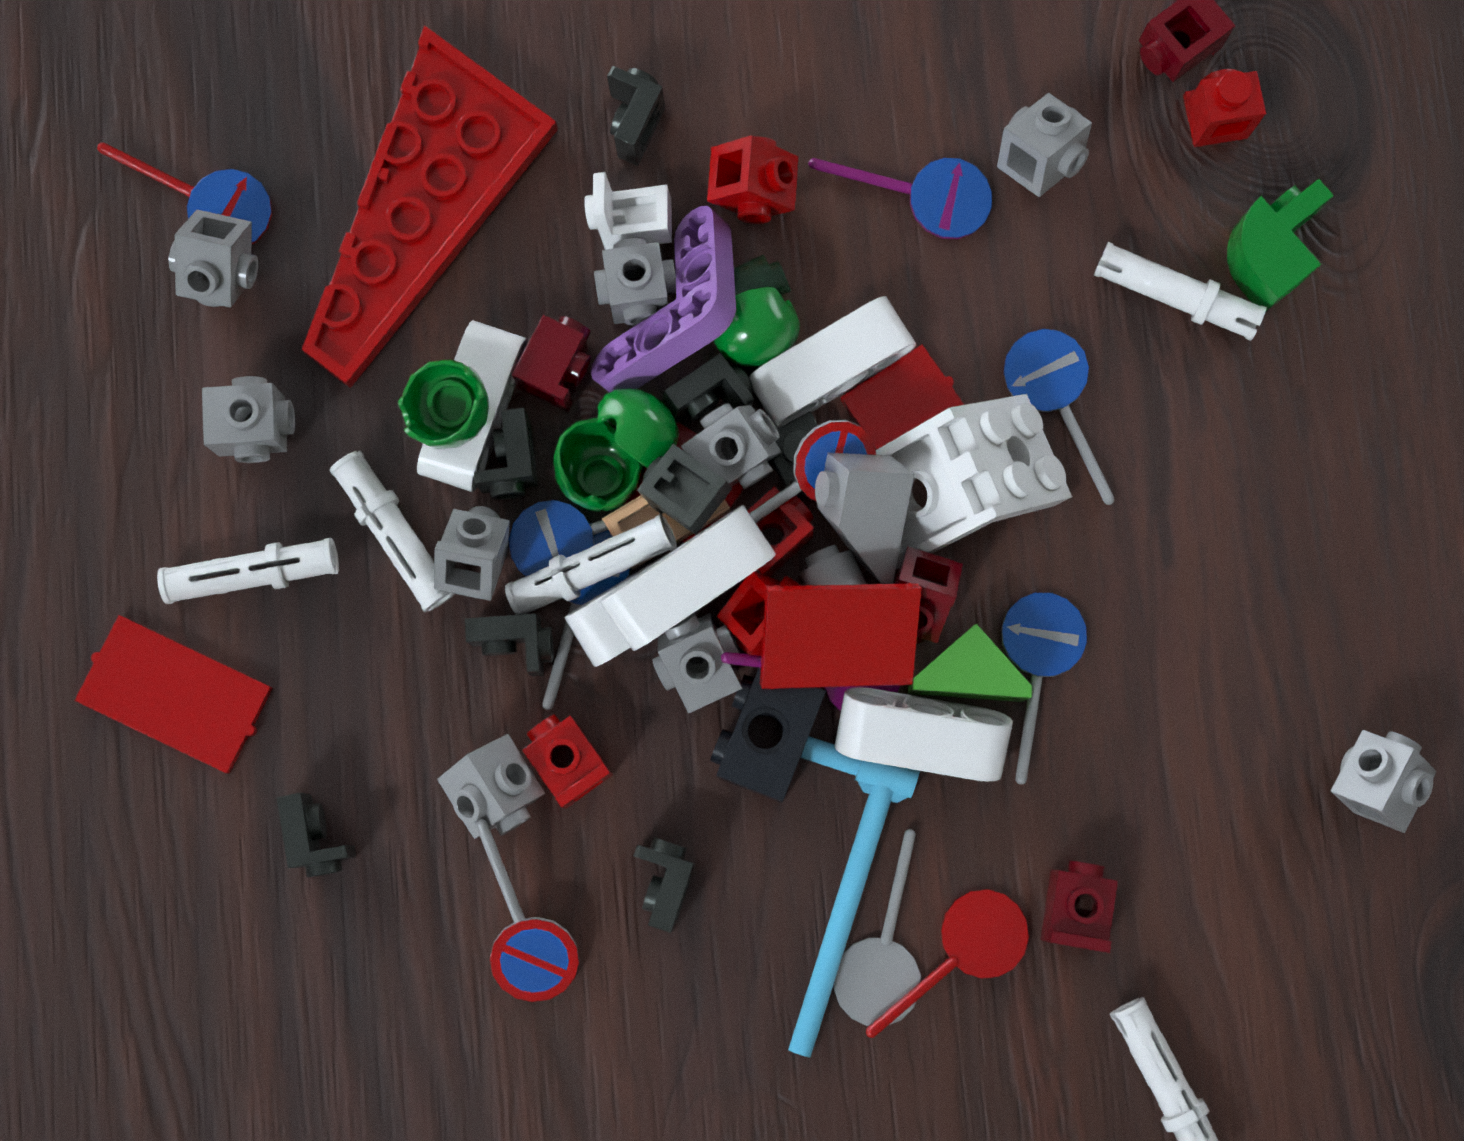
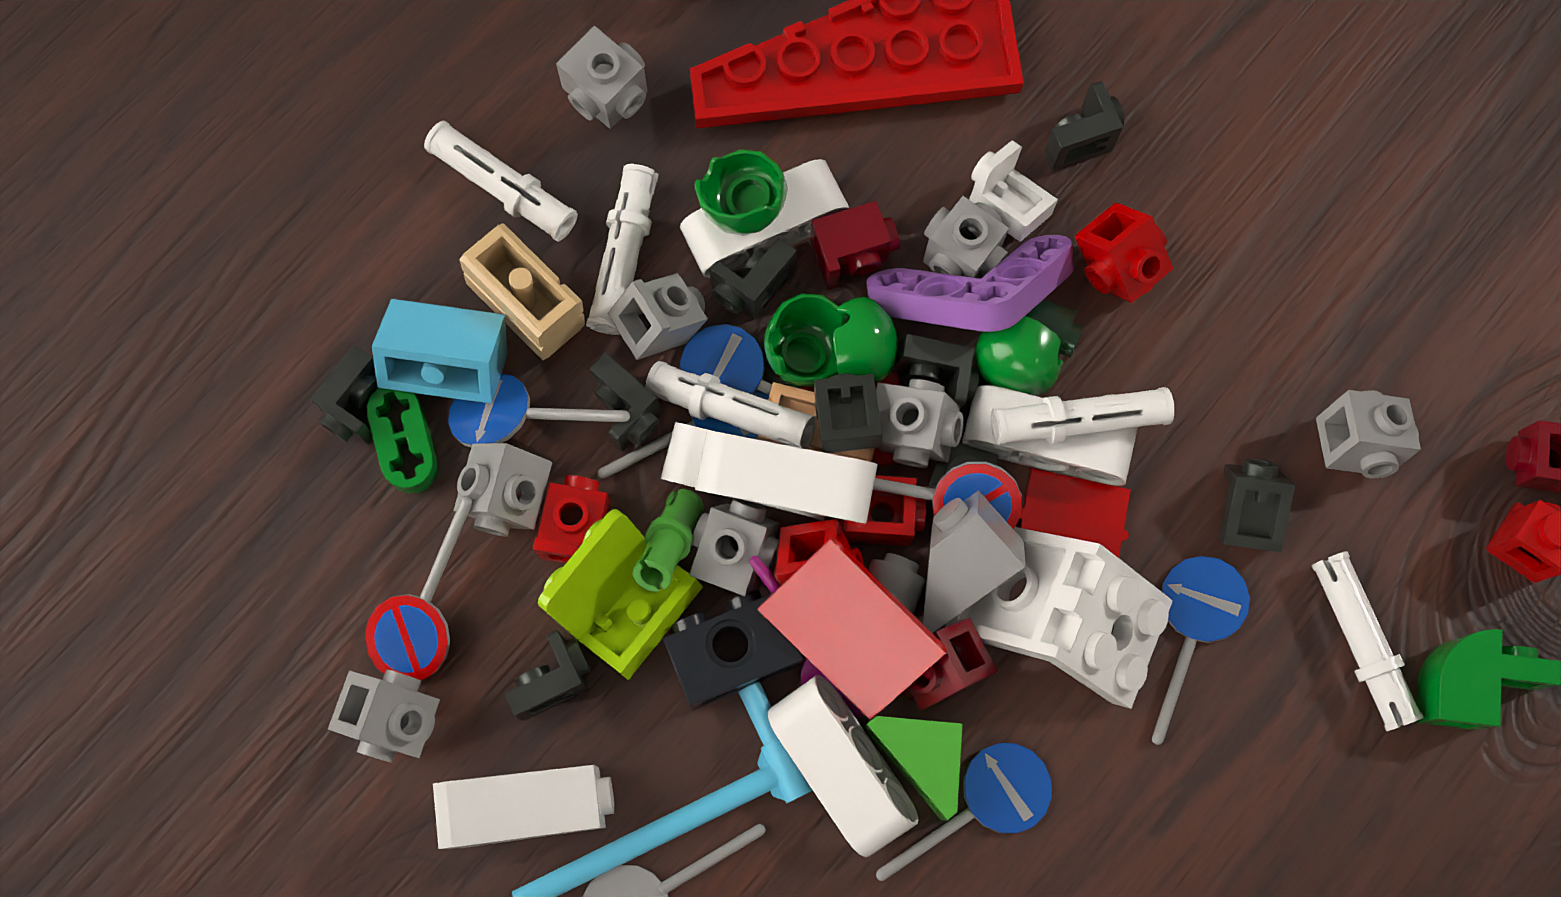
camera: 45 degrees right, 5 degrees down
red piece [74,615,273,774] -> none
blue piece [808,158,992,239] -> none
none -> light grey brick [328,669,440,763]
none -> green beam [367,388,438,494]
none -> medium azure brick [372,299,508,404]
none -> white slope [433,765,614,849]
none -> blue piece [448,373,630,447]
none -> tan brick [459,223,585,360]
none -> lime bracket [538,509,703,680]
none -> bright green pin [633,489,704,592]
none -> white pin [991,387,1174,446]
none -> pearl dark grey bracket [1218,458,1296,552]

